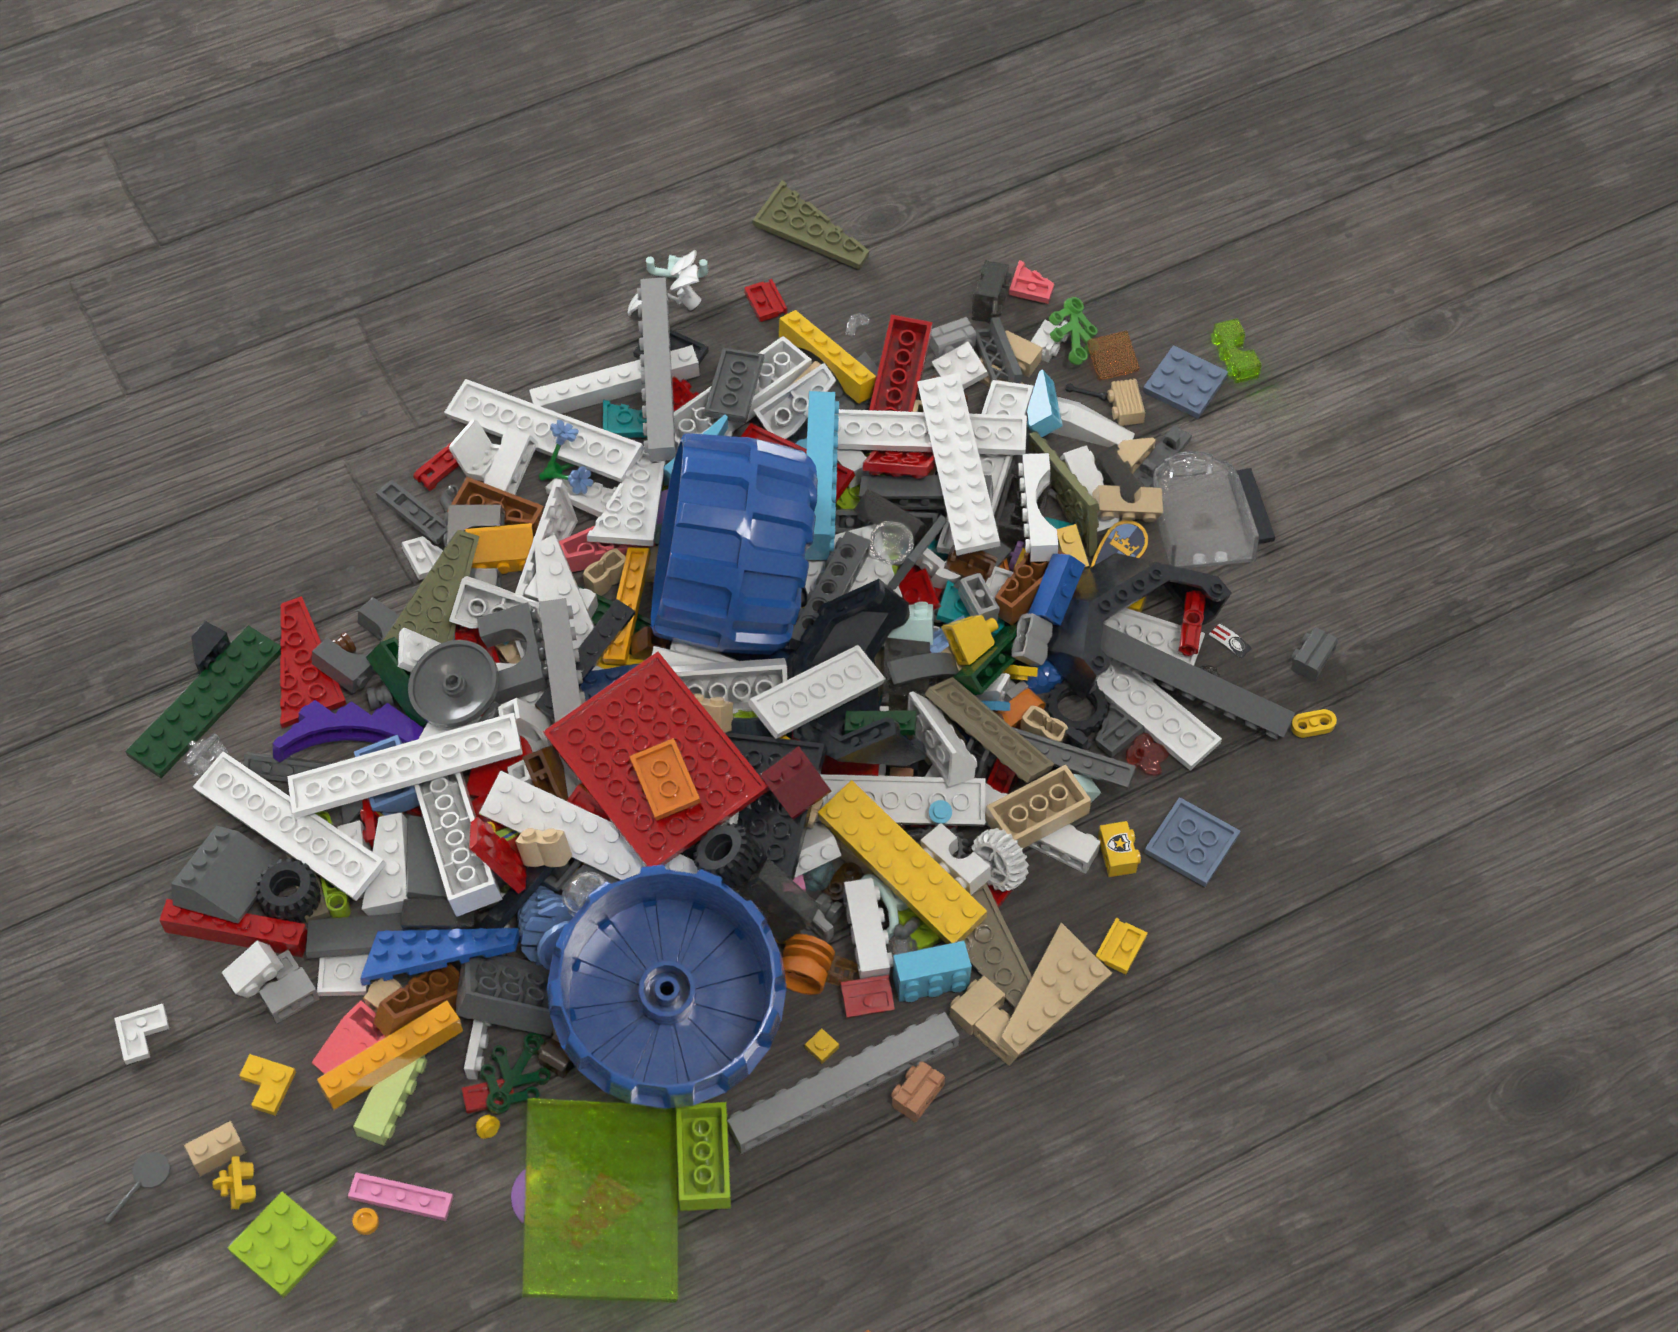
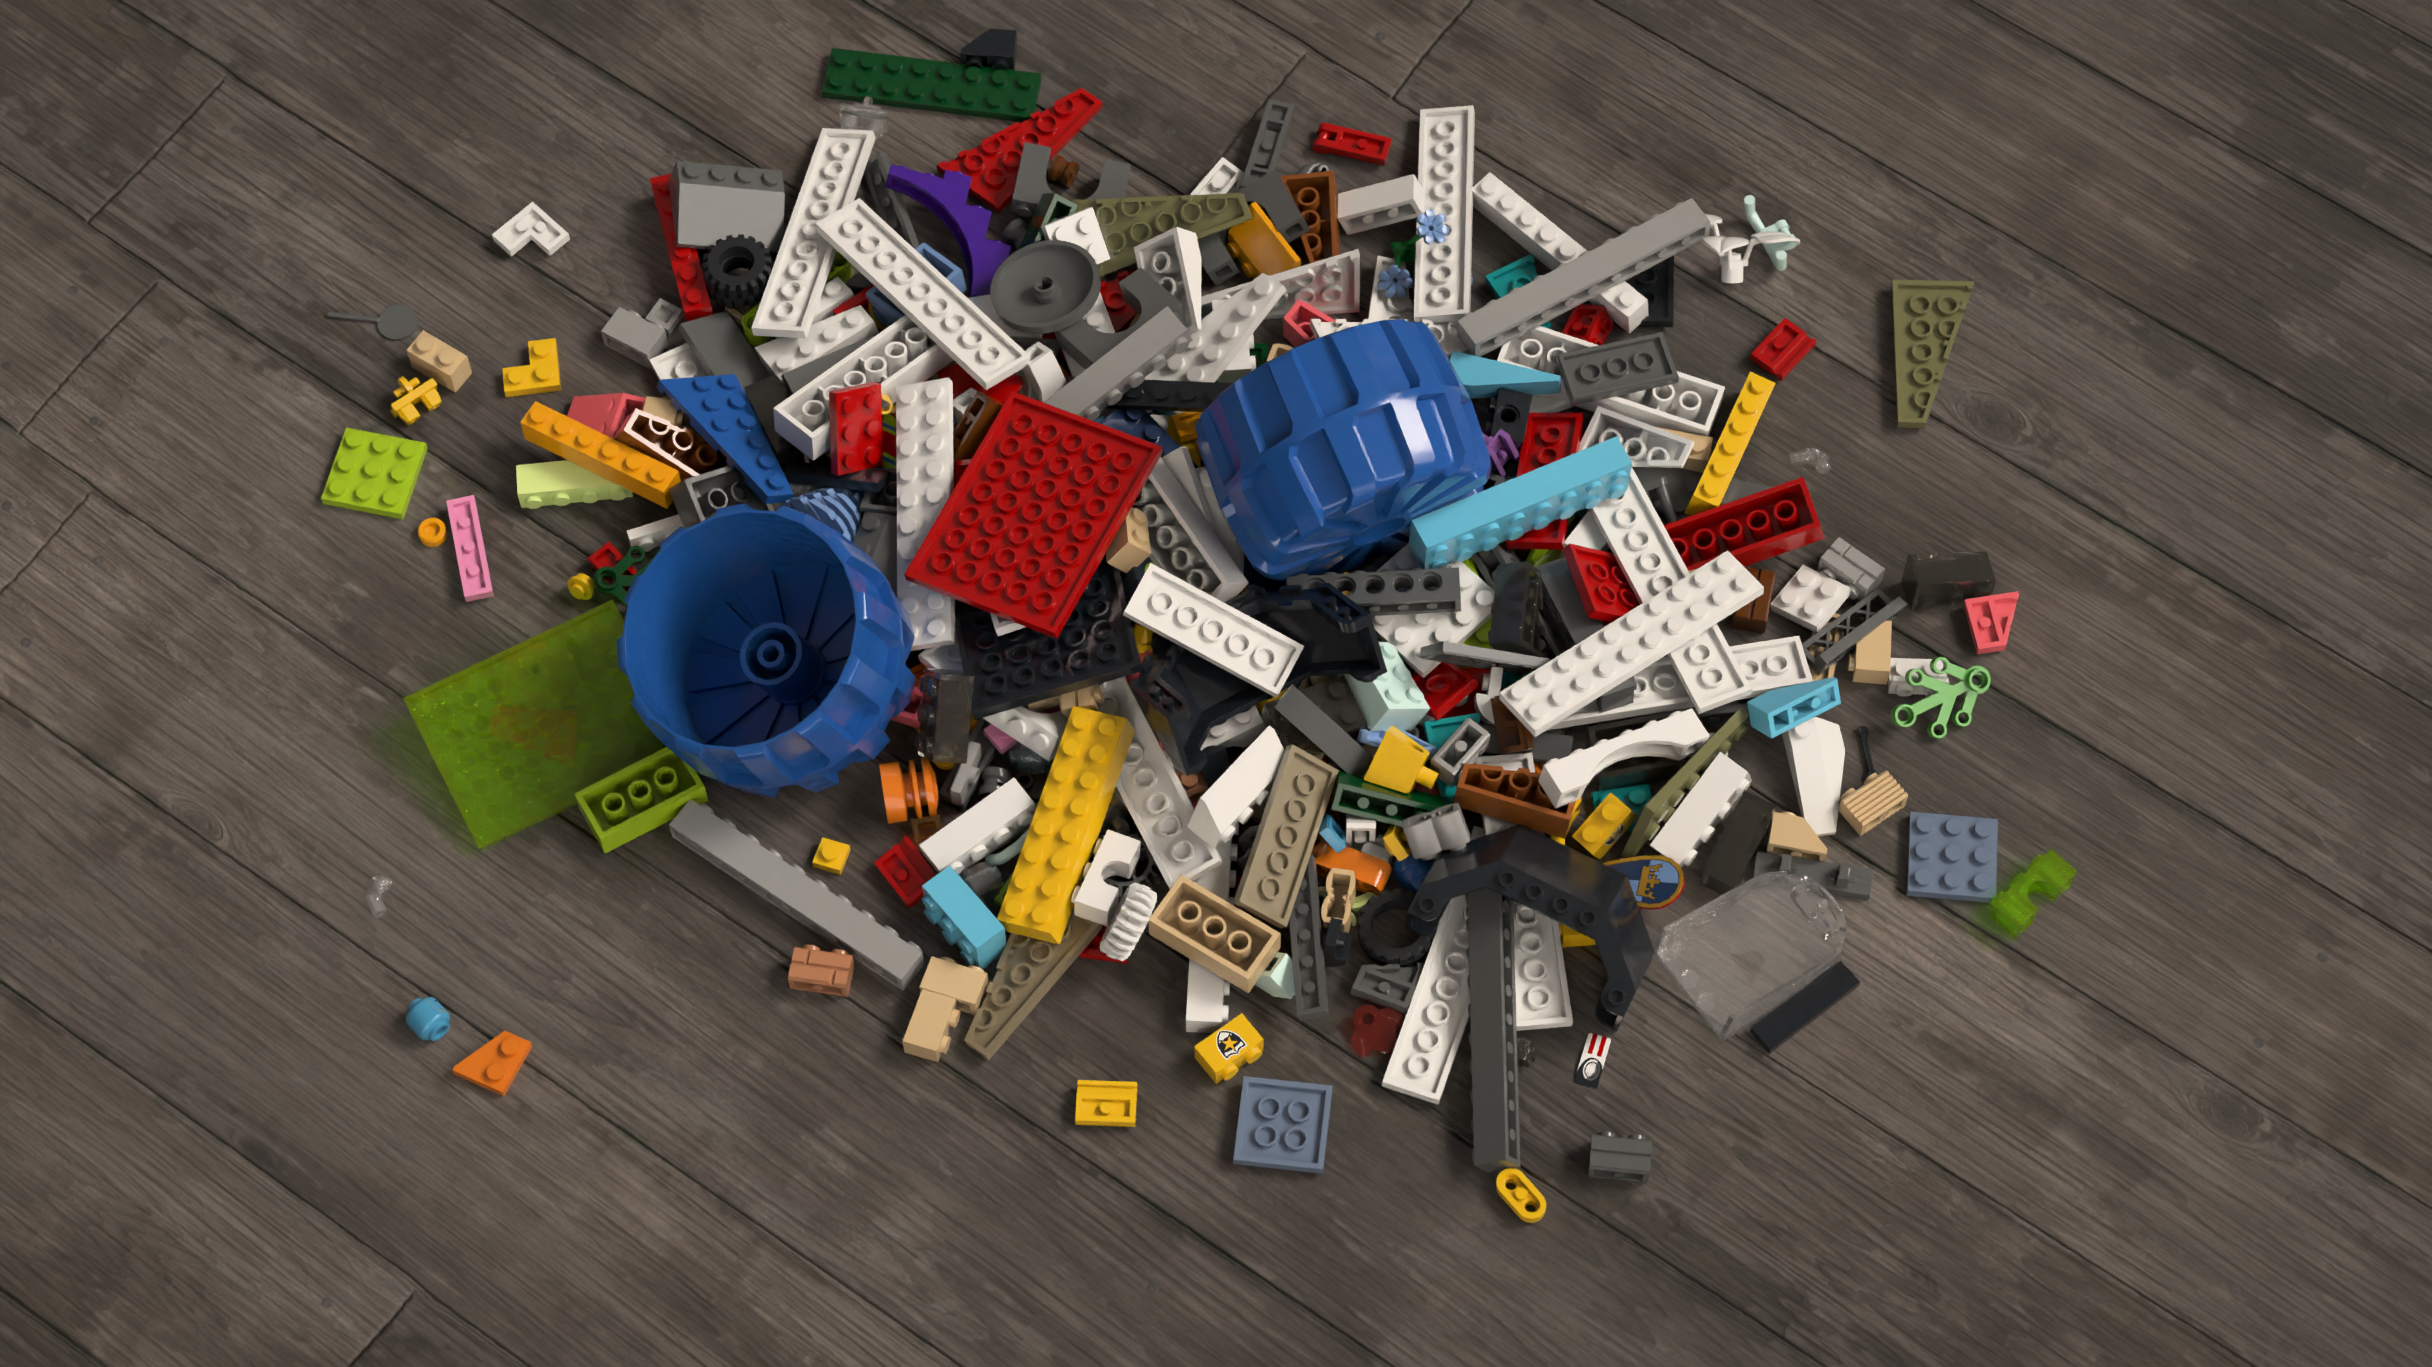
camera: 65 degrees right, 5 degrees up
white brick [222,941,284,998] -> none
white bracket [449,420,500,481] -> none
tan brick [515,828,572,867] -> none
clear cylinder [562,871,607,916] -> none
orange plate [629,738,701,821] -> none
black tyre [693,822,761,889] -> none
dark red slope [760,746,832,820] -> none
dark green plate [845,711,917,735] -> none
clear cylinder [869,520,914,566] -> none
dark grey arm [893,916,921,940] -> none
medium azure plate [929,800,952,824] -> none
tan wing [999,923,1112,1059] -> none
blue brick [1028,554,1085,626] -> none
clear orange tile [1087,330,1140,381] -> none
tan arch [1092,485,1163,522] -> none
red piece [1178,590,1206,656] -> none

